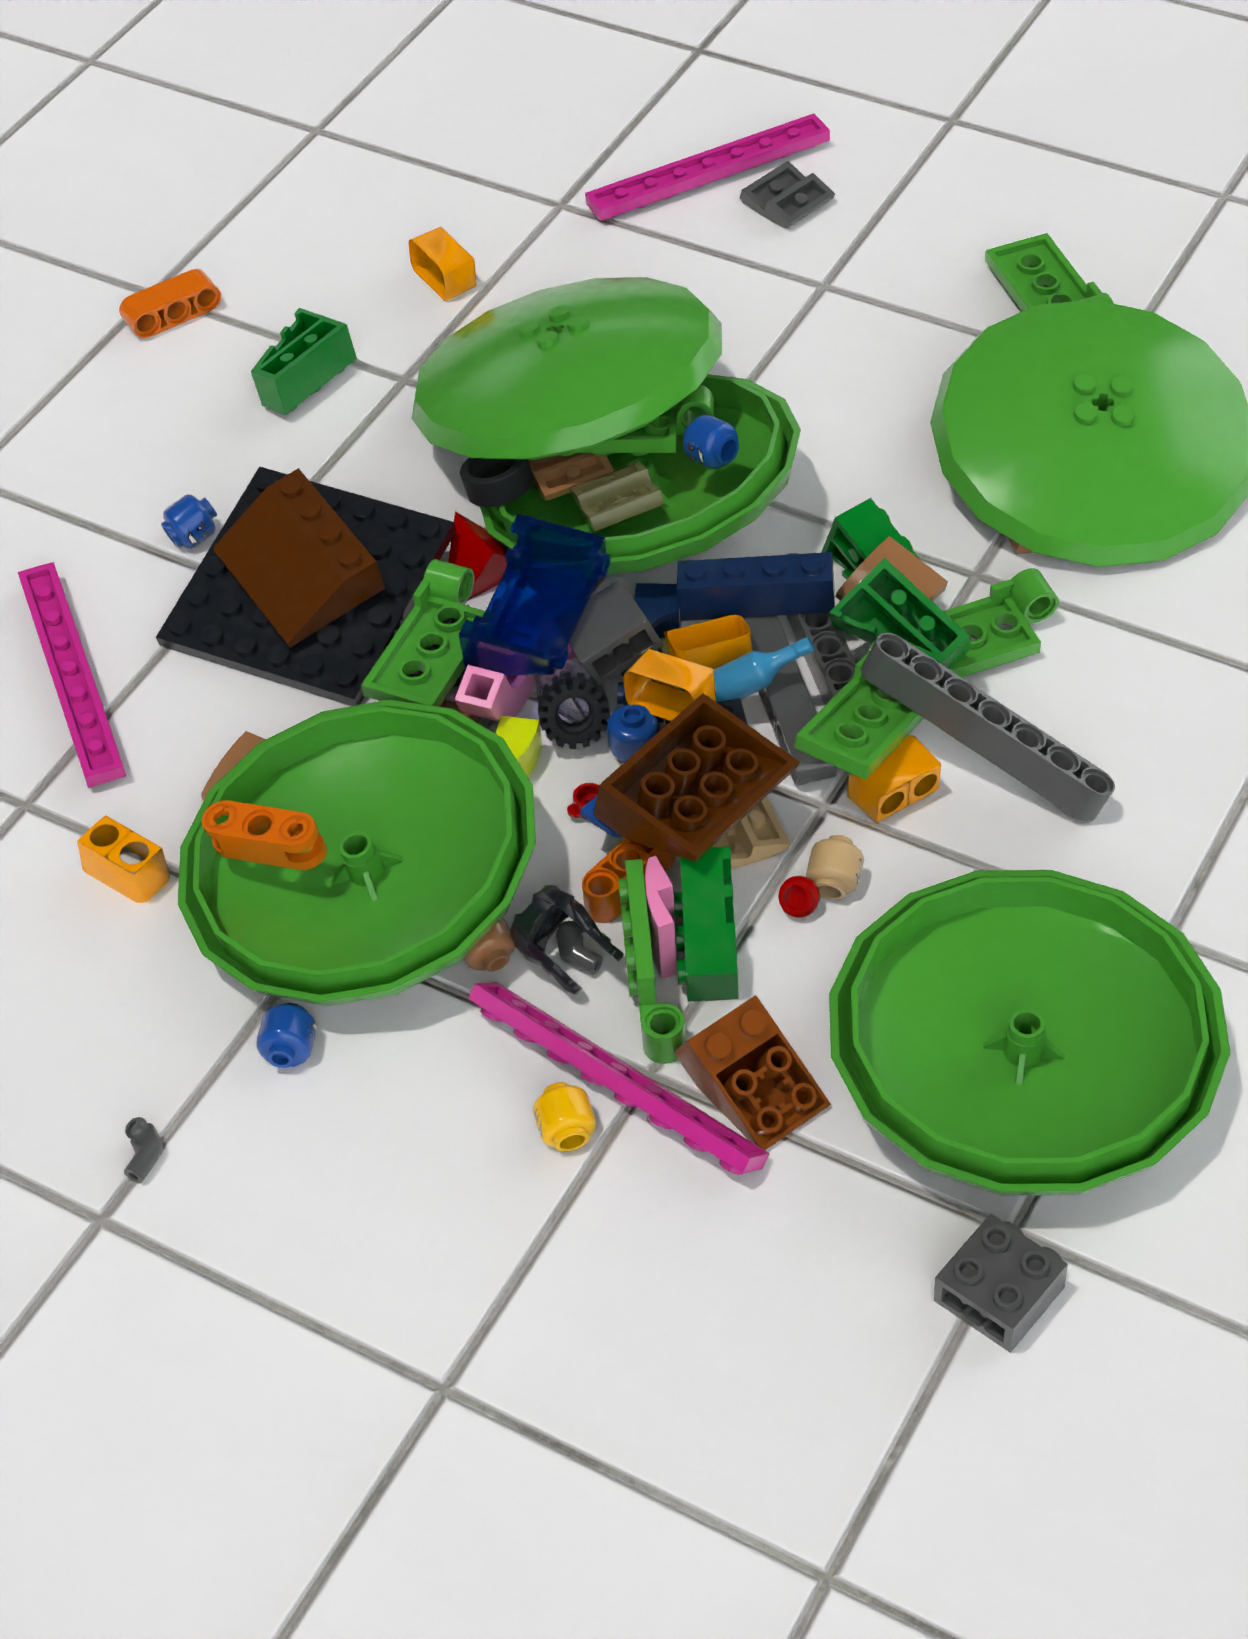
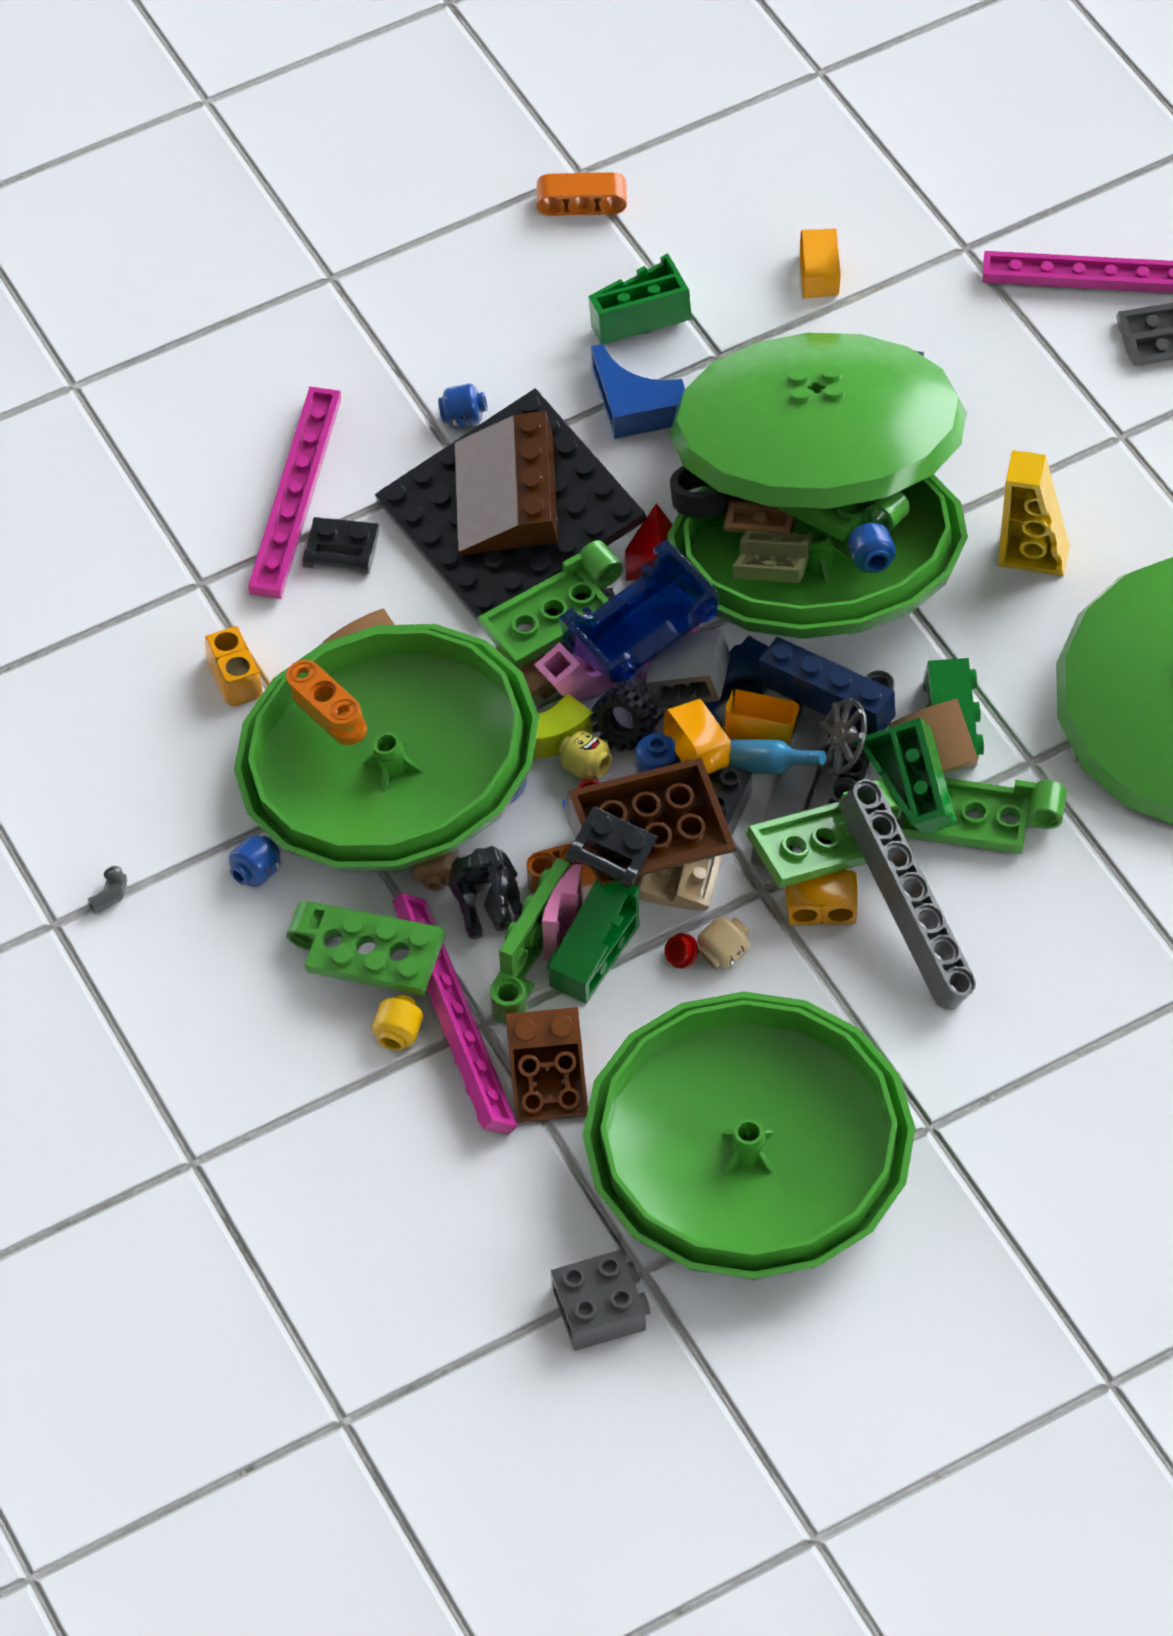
camera: 30 degrees right, 5 degrees up
none -> bright green hinge [286,901,446,996]
none -> black plate [303,517,379,574]
none -> light yellow head [559,731,612,780]
none -> black plate [565,806,658,890]
none -> blue arch [591,344,685,438]
none -> dark grey wheel [815,698,867,775]
none -> yellow wedge [998,450,1070,576]

